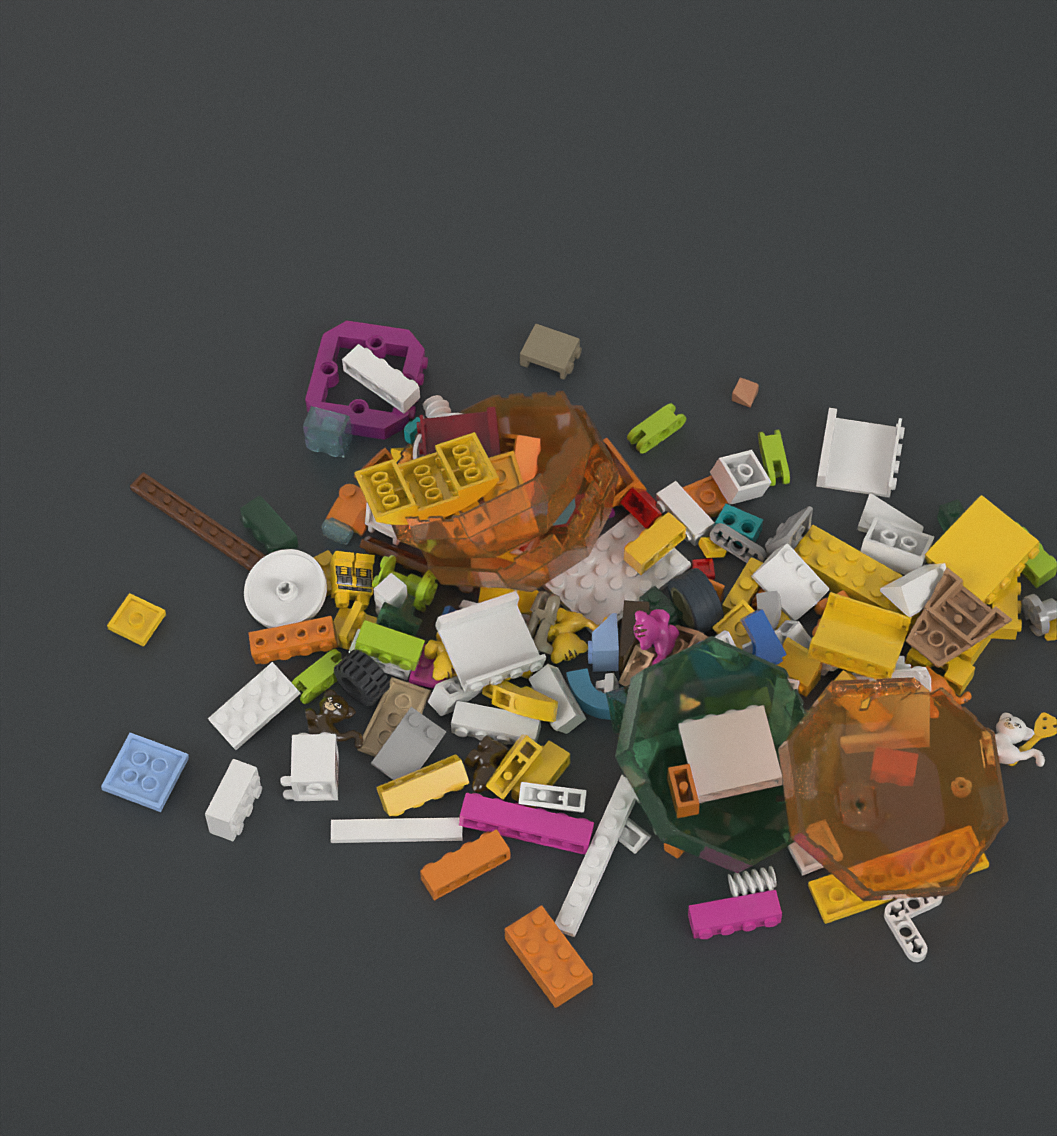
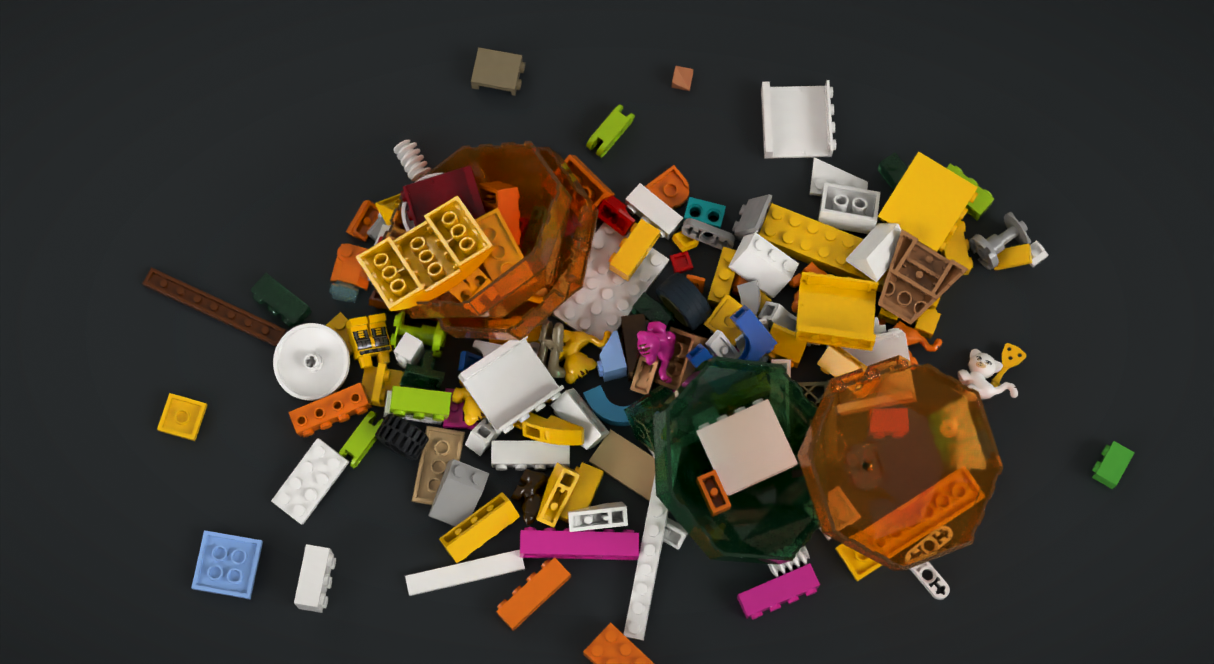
camera: 15 degrees left, 15 degrees up
white container [280,732,339,801] -> none
clear light blue brick [303,406,352,458] -> none
magenta panel [305,321,428,440] -> none
dark brown animal [305,689,364,749] -> none
white brick [342,344,420,413] -> none
teal plate [404,417,420,445] -> none
white tile [595,673,619,694] -> none
white brick [710,450,771,505] -> none
lime piece [758,429,790,486] -> none
none -> tan tile [589,429,658,502]

